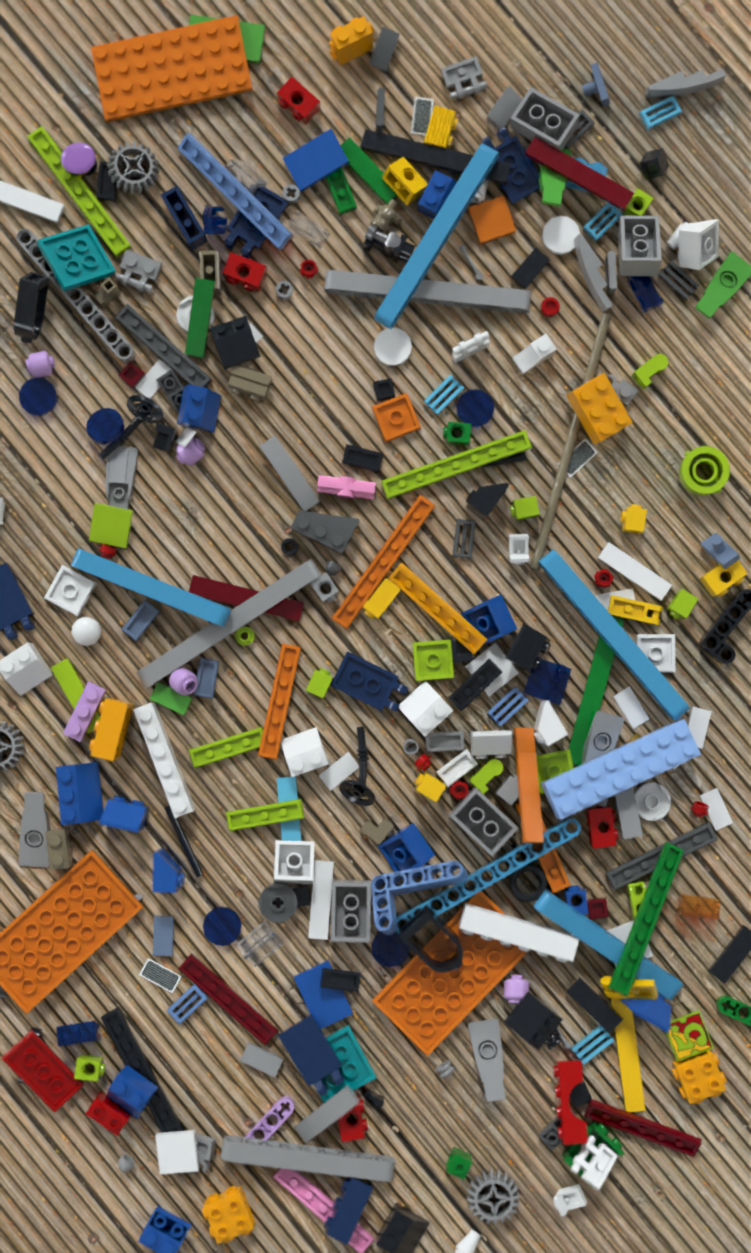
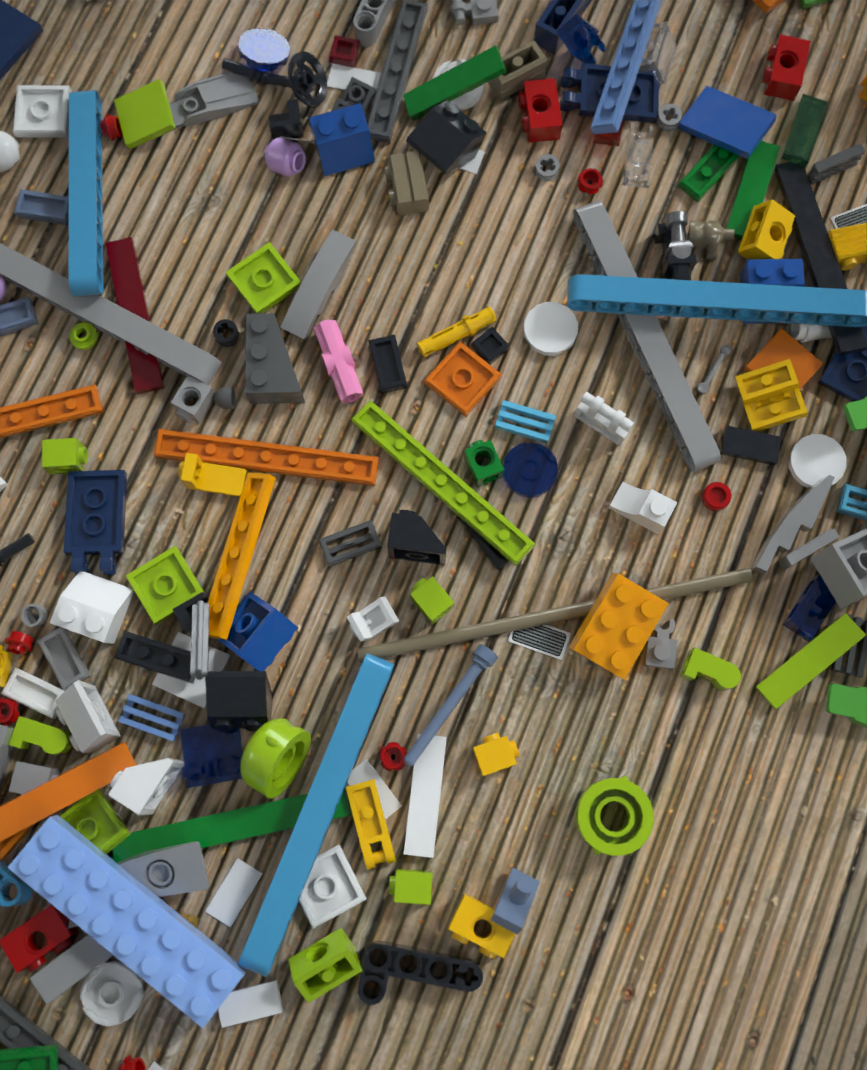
camera: 60 degrees right, 10 degrees down
none -> axle [190,600,210,680]
none -> lime plate [225,242,301,314]
none -> lime piece [240,718,311,799]
none -> lime brick [288,927,362,1003]
none -> sand blue piece [404,644,498,766]
none -> yellow pin [416,306,497,358]
none -> yellow slope [735,359,808,432]
none -> lime tile [755,613,866,710]
none -> clear green tile [781,94,828,167]

